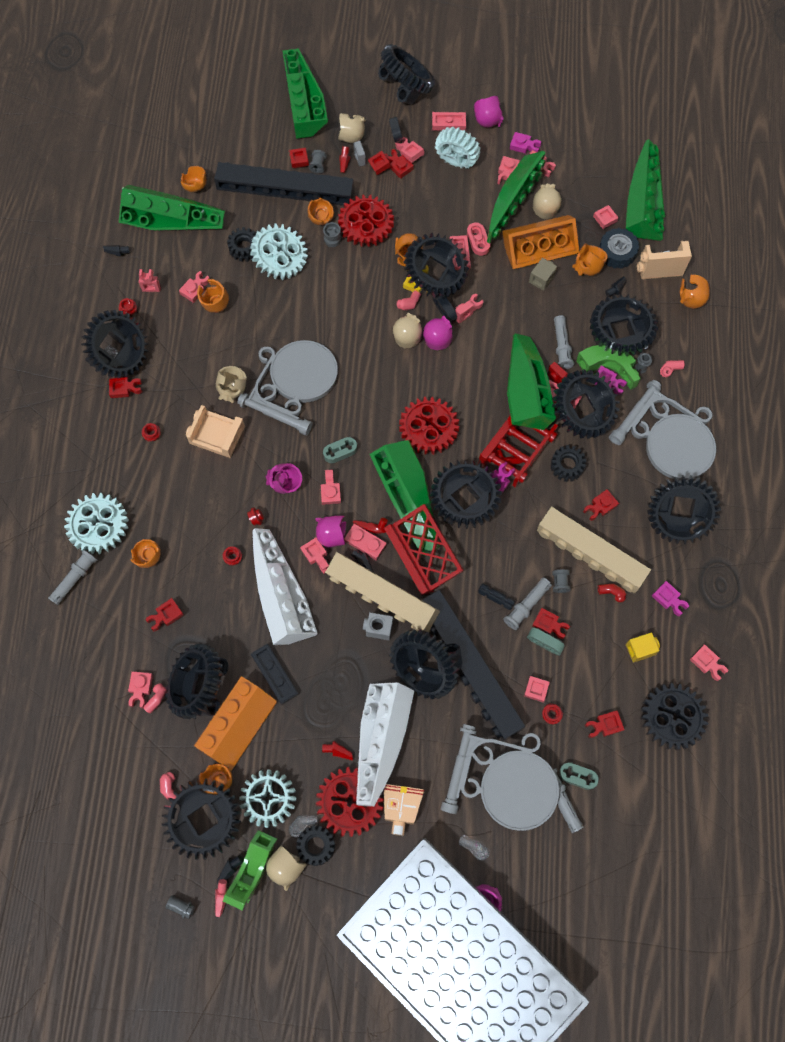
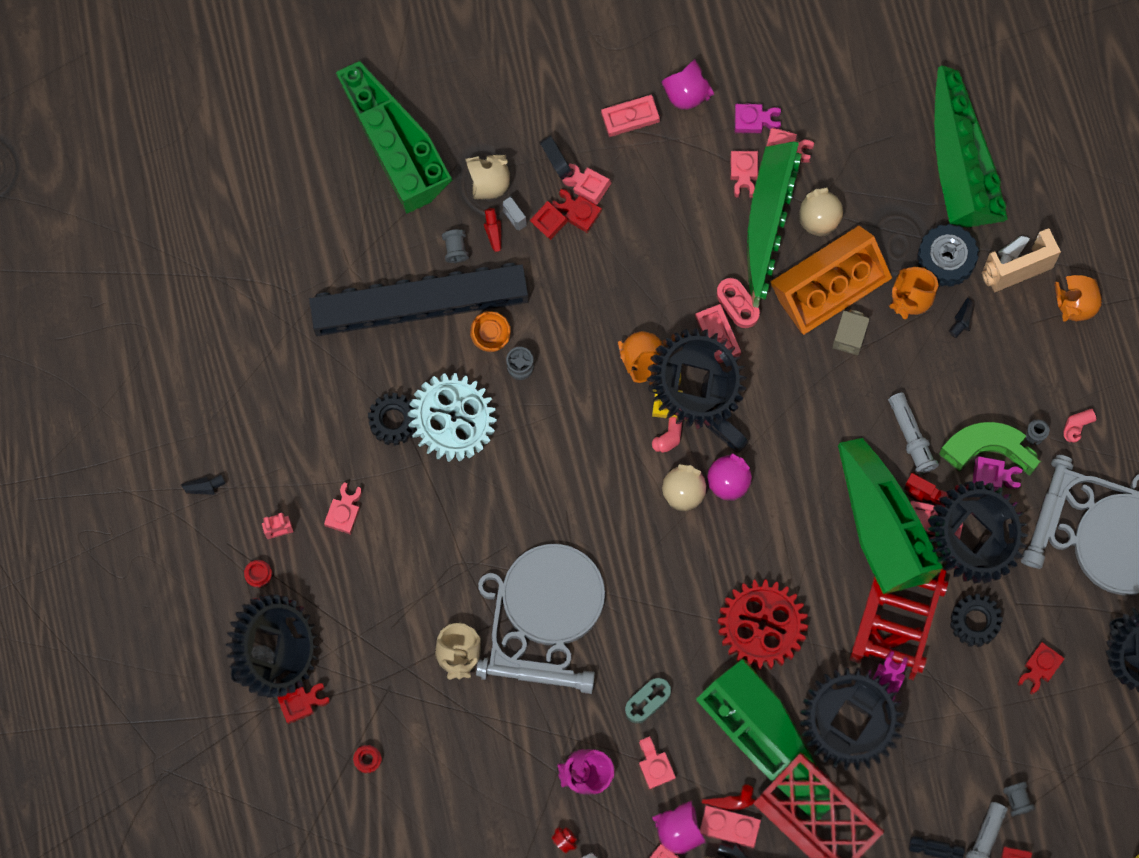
camera: 15 degrees left, 5 degrees up
green wedge [119,185,225,230] -> none
orange hair [181,166,207,192] -> none
light nougat panel [186,405,245,458] -> none
orange helmet [197,279,229,313] -> none
red plate [289,148,309,168] -> none
red gear [338,195,394,247] -> none
black piece [378,44,435,105] -> none
light aqua gear [435,126,481,169] -> none
coral plate [455,294,484,324] -> none
tan brick [537,507,651,593] -> none
black piece [590,294,658,356] -> none
coral plate [593,205,618,229] -> none
red arm [597,584,626,602] -> none

